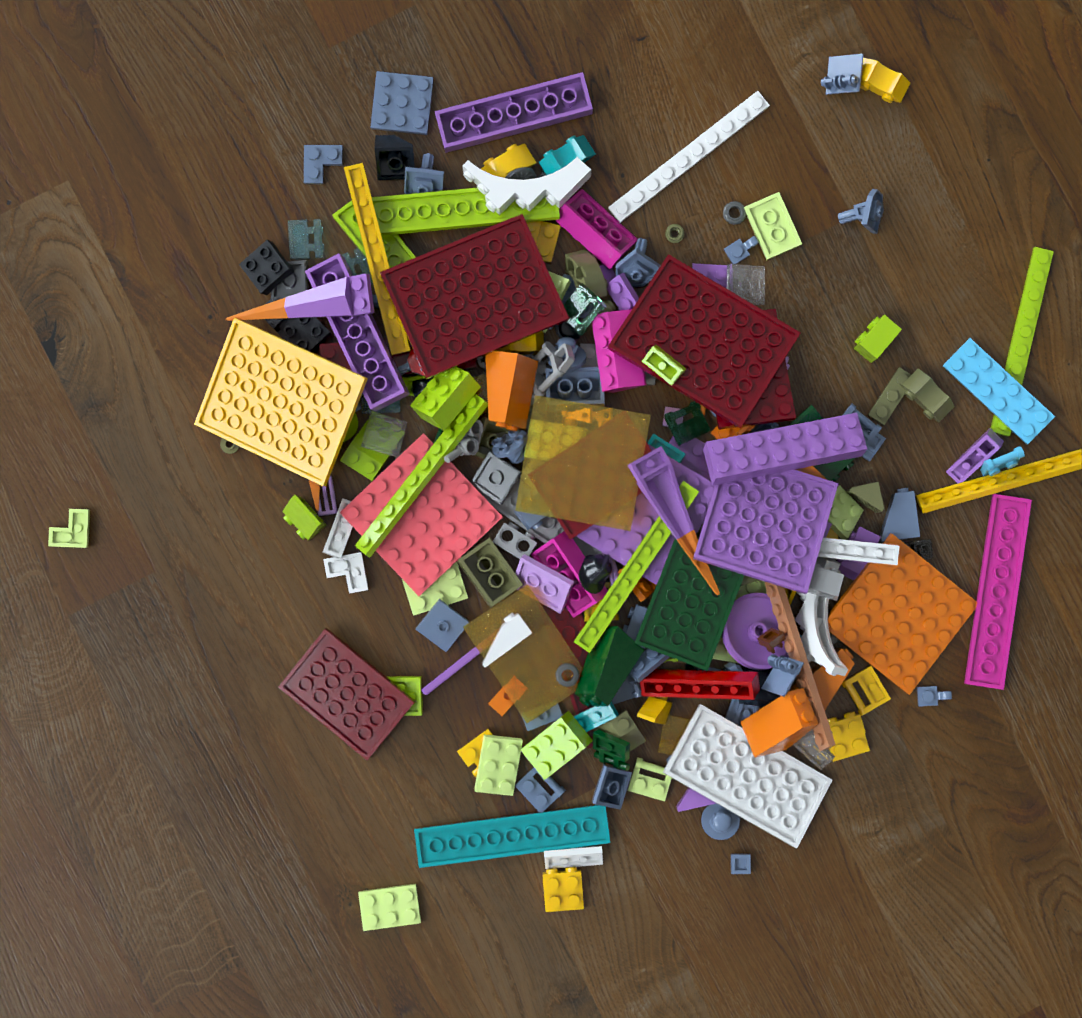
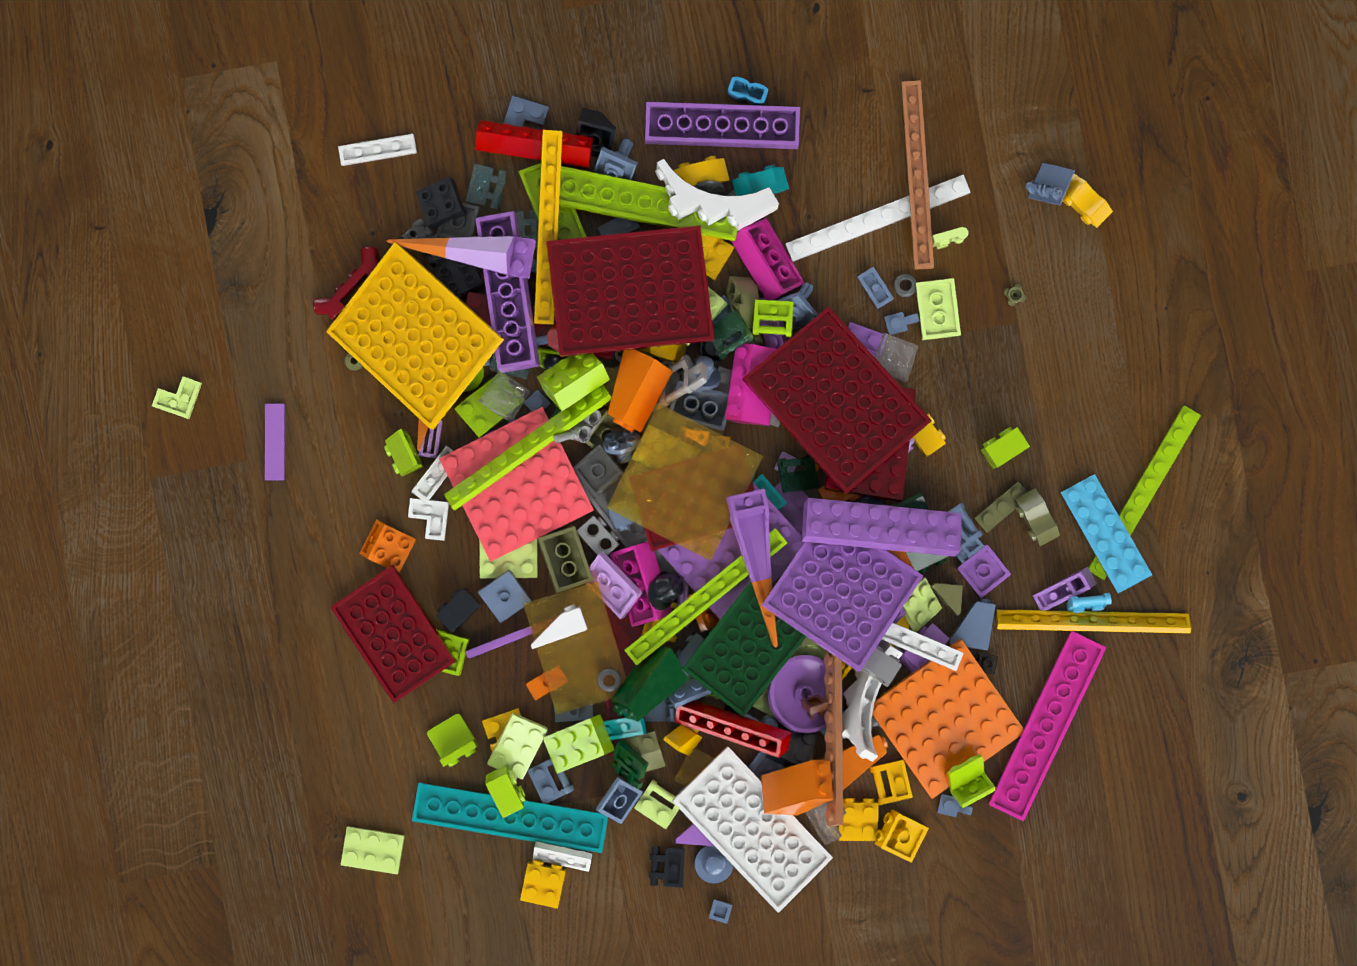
camera: 20 degrees right, 0 degrees up
sand blue plate [370,71,434,135] -> none
lime slope [642,345,686,386] -> none
olive plate [665,224,684,243] -> none
sand blue hinge [761,654,804,697] -> none
sand blue piece [838,189,884,234] -> none
none -> medium lavender tile [265,404,285,480]
none -> dark red plate [313,247,380,321]
none -> white tile [338,134,417,166]
none -> orange bracket [359,519,416,573]
none -> dark grey plate [400,219,434,249]
none -> lime bracket [427,714,479,767]
none -> black brick [436,588,483,632]
none -> red brick [475,121,593,167]
none -> lime brick [485,765,526,818]
none -> sand blue plate [524,390,551,412]
none -> sand blue plate [597,217,640,236]
none -> black plate [649,846,685,888]
none -> dark azure brick [727,77,768,106]
none -> lime plate [753,299,794,337]
none -> sand blue plate [857,267,894,310]
none -> yellow plate [875,809,929,863]
none -> nougat plate [901,80,934,270]
none -> yellow brick [913,414,946,458]
none -> yellowish green plate [932,227,968,249]
none -> lime bracket [948,754,995,809]
none -> medium lavender plate [957,544,1011,598]
none -> olive plate [1004,284,1026,306]

